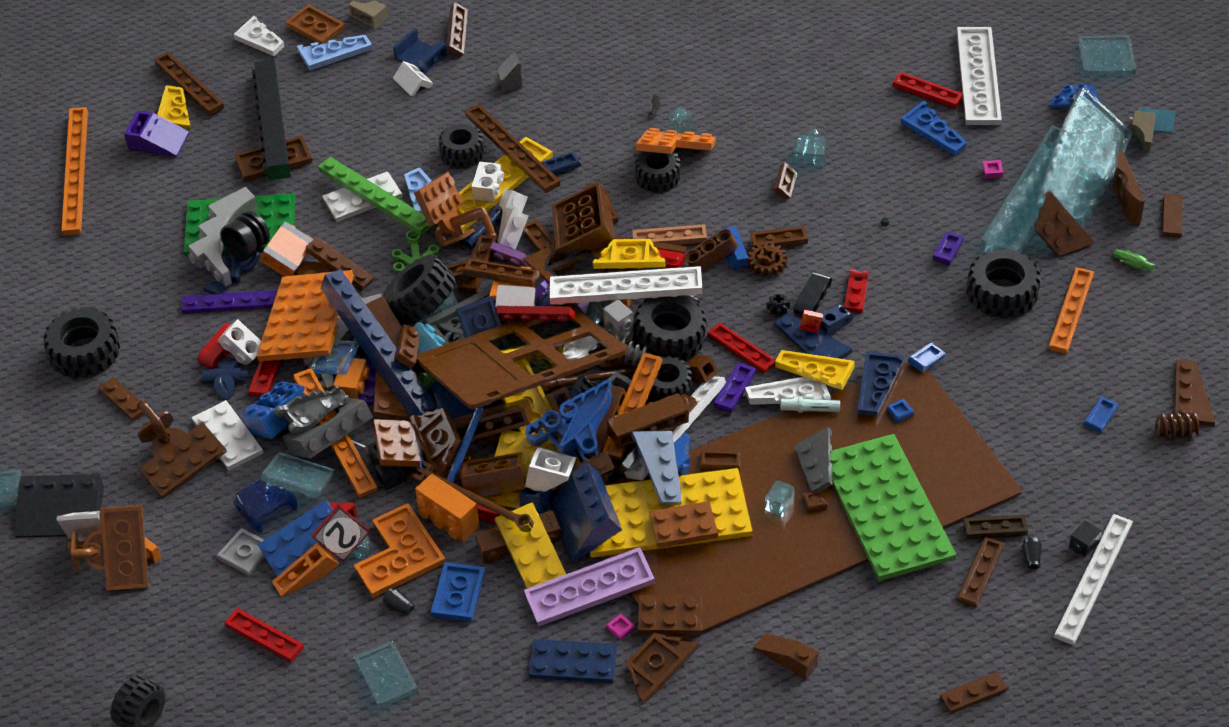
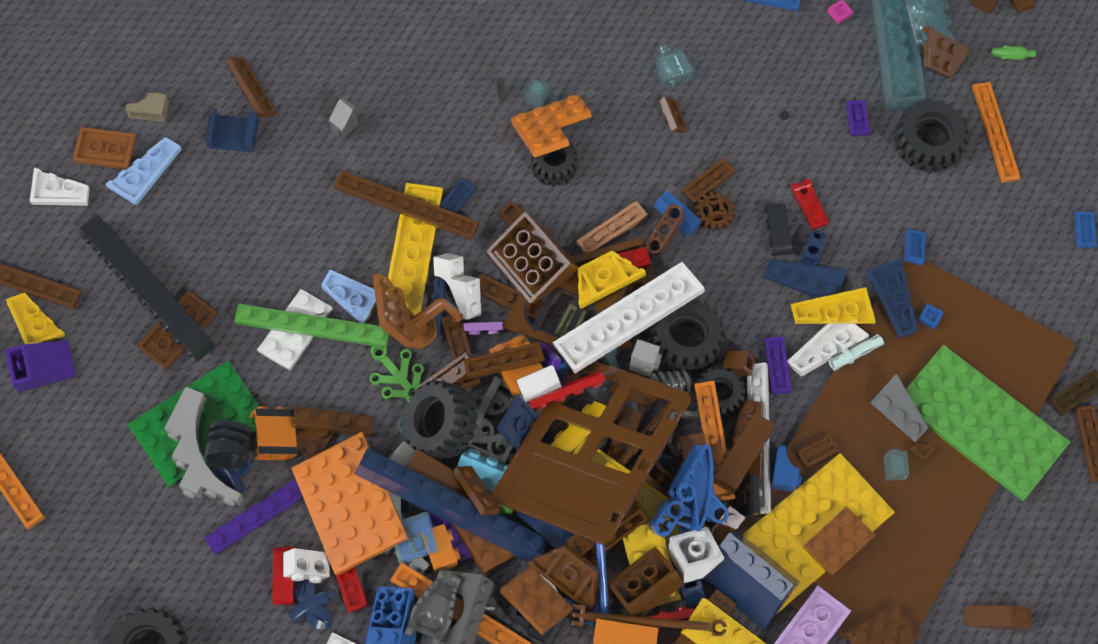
camera: 35 degrees left, 20 degrees up
dark blue tile [203,281,230,294] -> none
white panel [393,61,433,96] -> none
black tyre [439,123,484,169] -> none
white brick [472,162,504,202] -> none
white wing [561,336,599,361] -> none
sand blue wing [631,431,682,506] -> none
red tile [707,323,776,374] -> none
black gear [766,294,790,317] -> none
red plate [799,310,823,333] -> none

